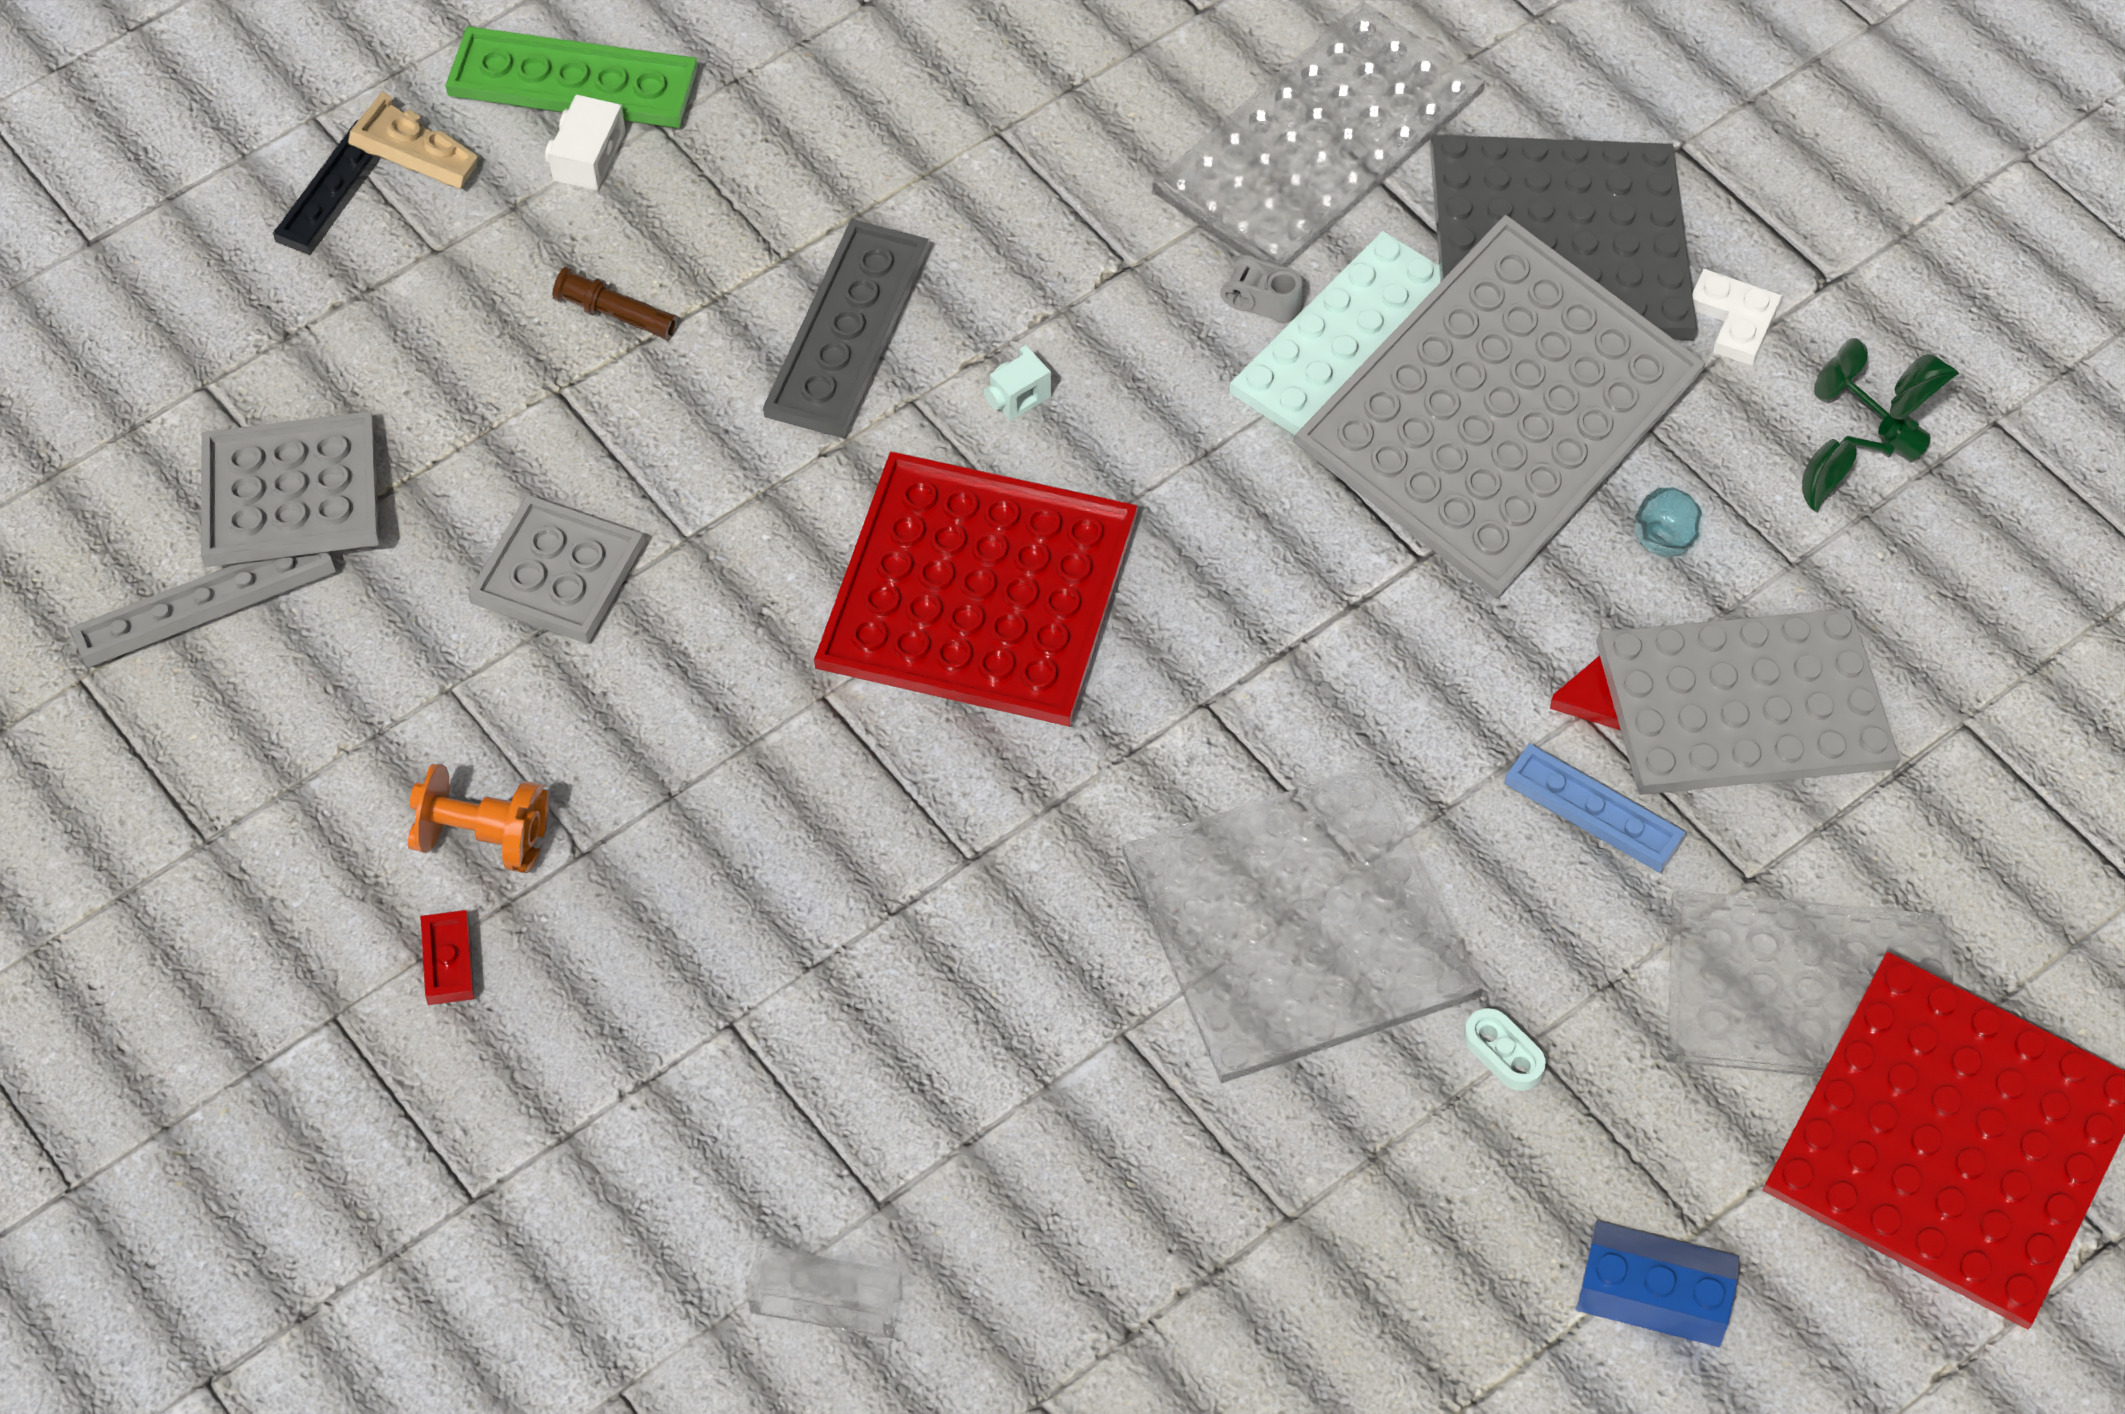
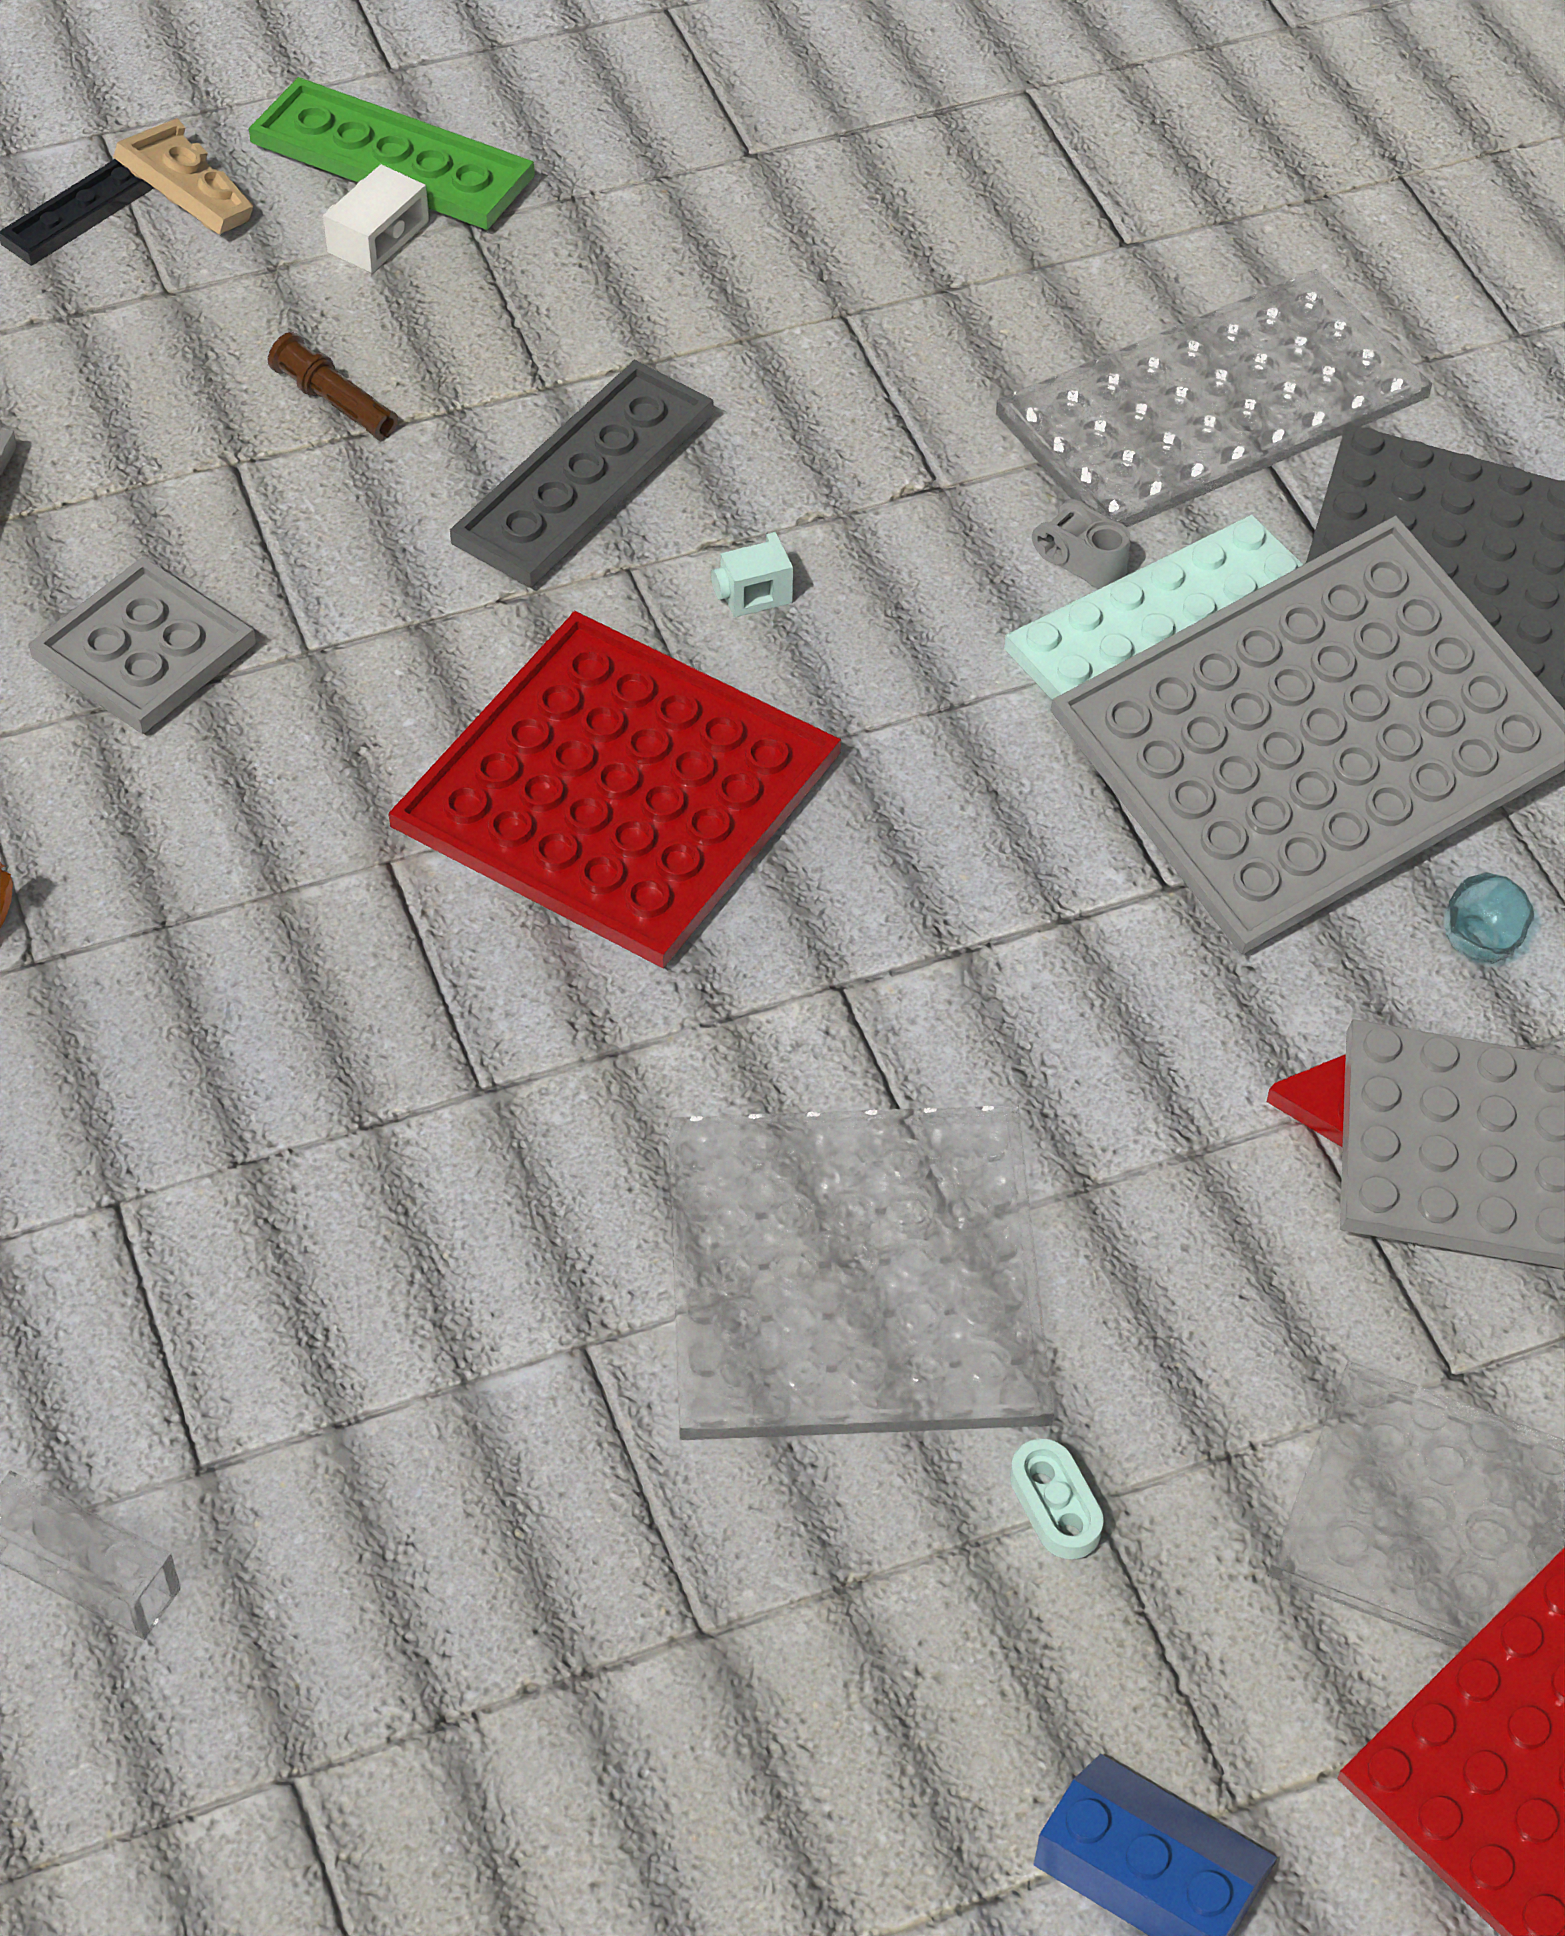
camera: 15 degrees right, 5 degrees down
medium blue plate [1504,743,1686,873] -> none

